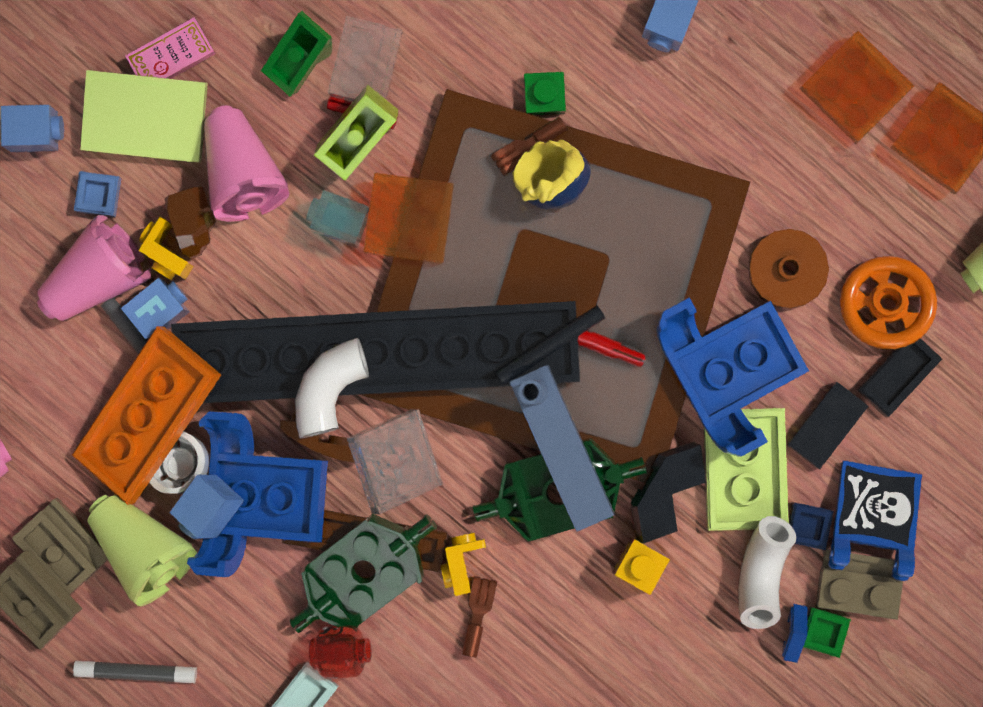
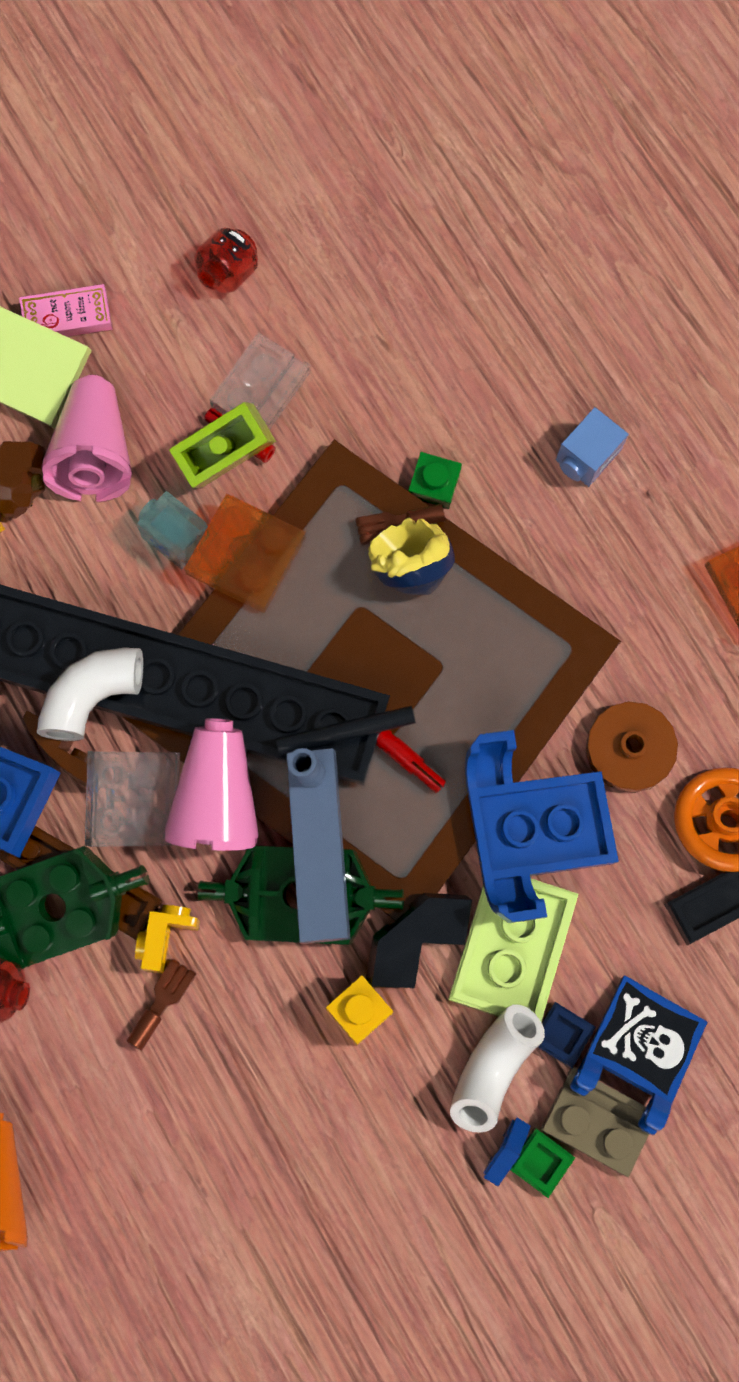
camera: 15 degrees right, 10 degrees down
green slope [261,11,332,97] -> none
black tile [786,382,869,469] -> none
none -> bright pink cone [164,718,259,851]

